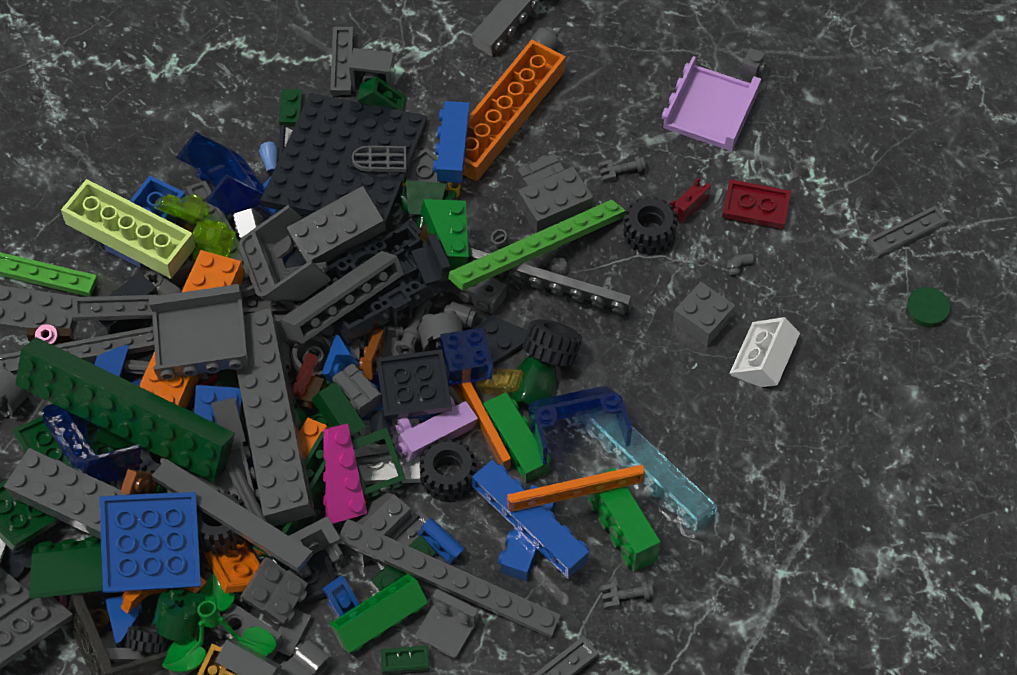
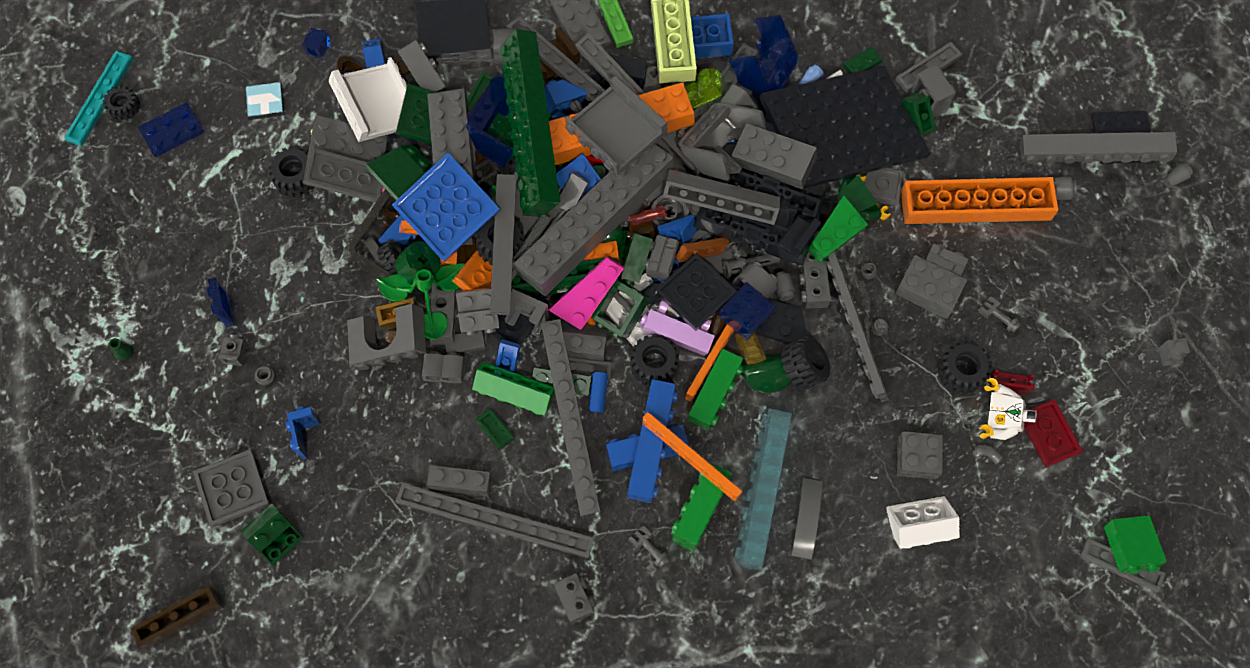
camera: 55 degrees right, 10 degrees up
bright pink plate [35,324,58,344] -> none
dark orange plate [120,469,159,495] -> none
clear neon green plate [153,194,210,223] -> none
dark grey window [351,146,407,172] -> none
dark grey bracket [415,589,478,658] -> none
blue brick [433,101,470,183] -> none
bright green plate [448,200,626,291] -> none
clear blue windscreen [529,386,632,465] -> none
lavender panel [661,56,761,151] -> none
dark green tile [906,287,950,327] -> none
none -> dark grey slope [791,478,823,560]
none -> white torso [979,378,1037,440]
none -> green brick [1104,516,1167,575]

